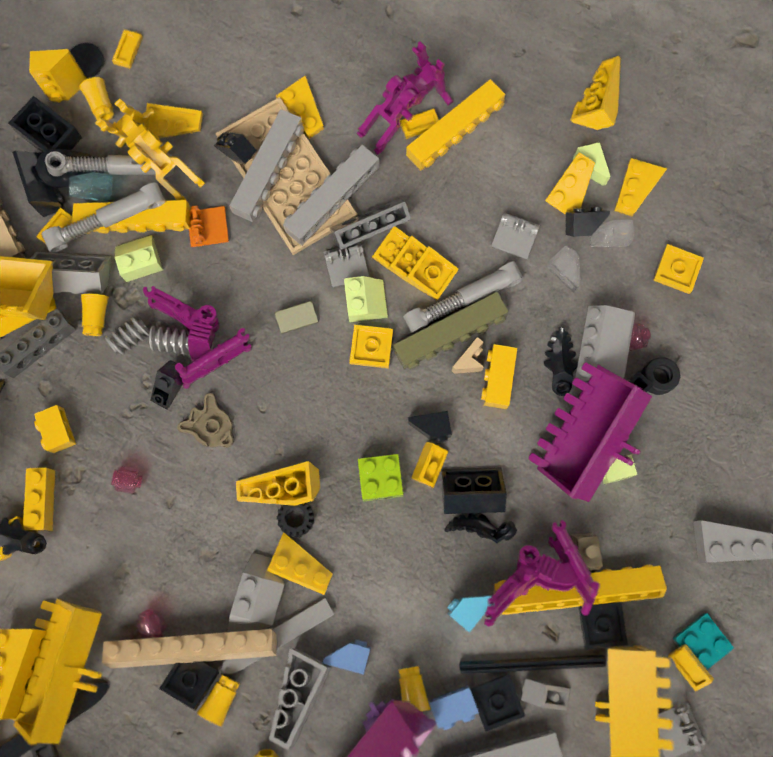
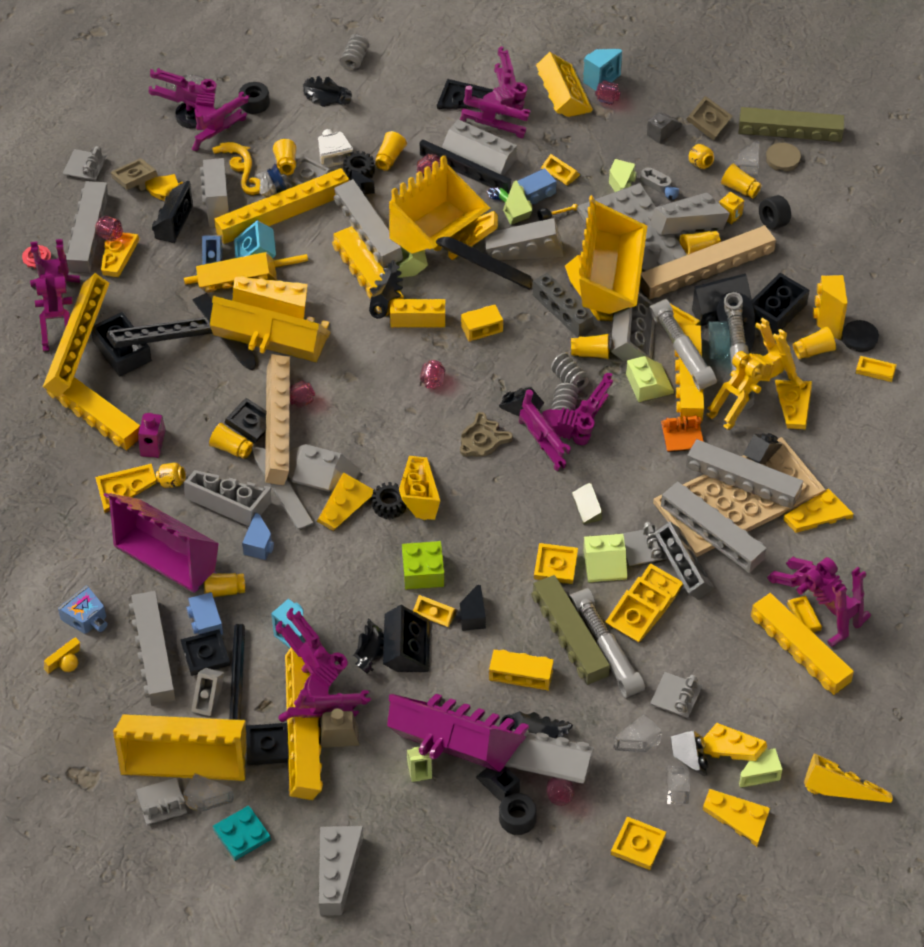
camera: 90 degrees right, 25 degrees down
tan slope [452,337,483,374] -> none
yellow tile [668,644,714,691] -> none

